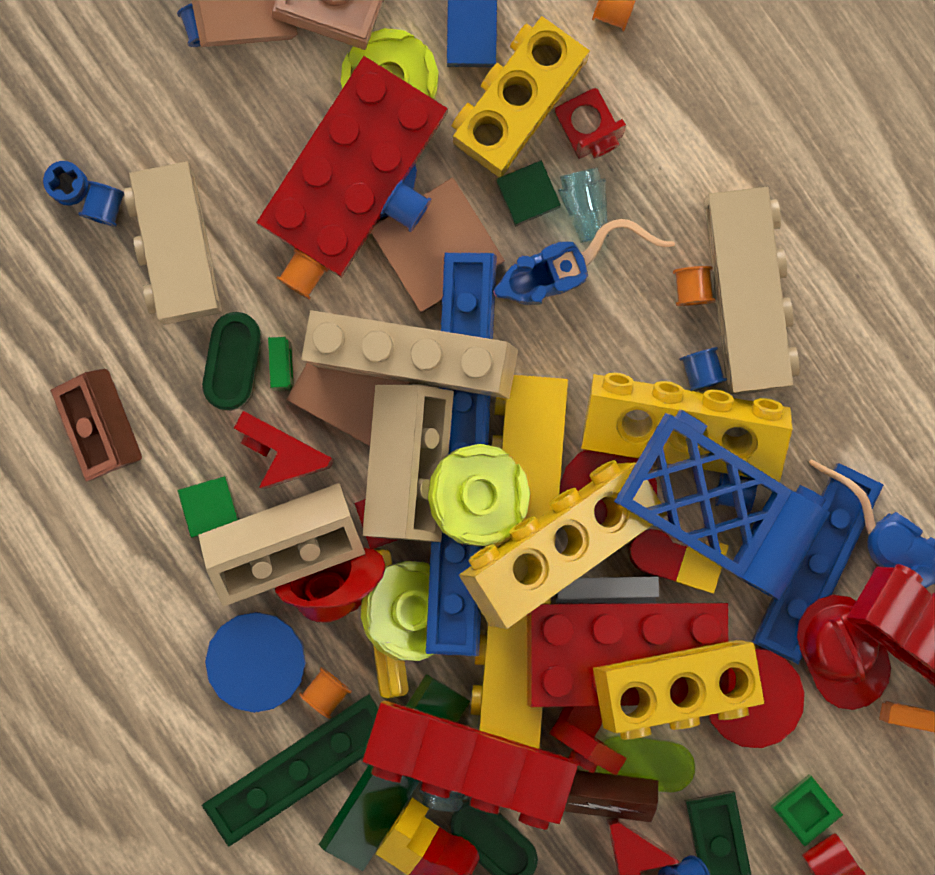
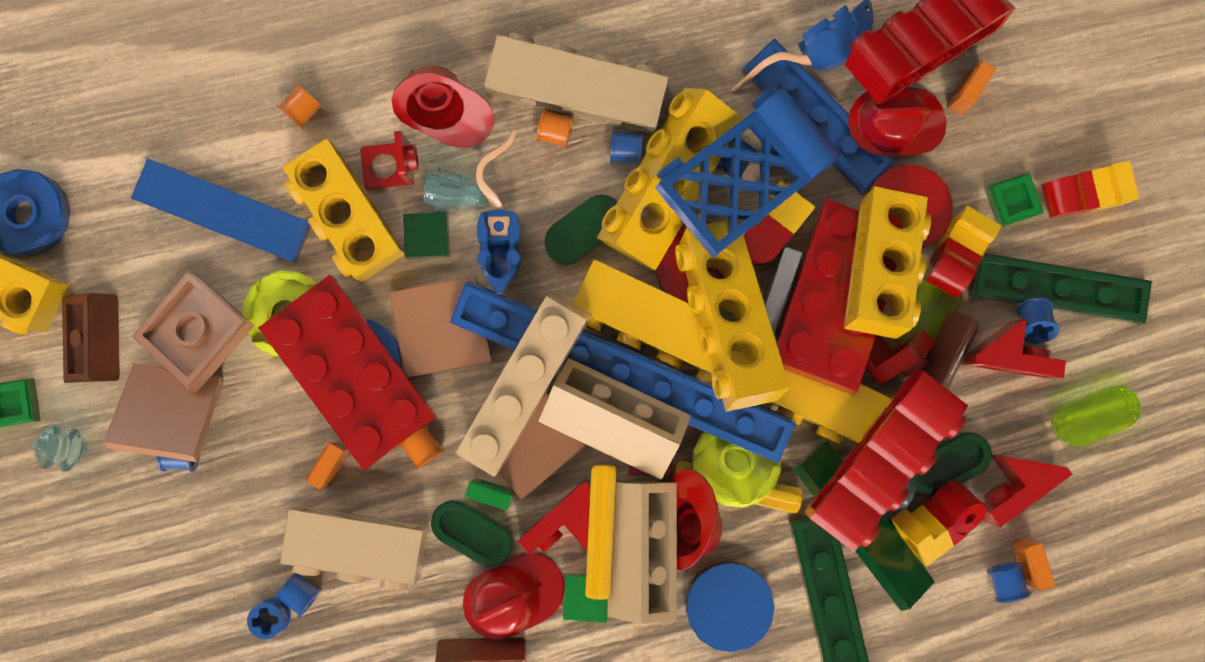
camera: 75 degrees left, 0 degrees up
orange axle [299,667,352,719] -> none
blue axle [381,180,432,232] -> none
neon yellow tile [428,444,530,547] -> none
none -> orange tile [306,441,350,490]
none -> red piece [391,65,494,148]
none -> red piece [462,553,565,640]
none -> dark green tile [544,194,617,265]
none -> yellow axle [585,464,617,600]
none -> leg [923,205,1002,298]

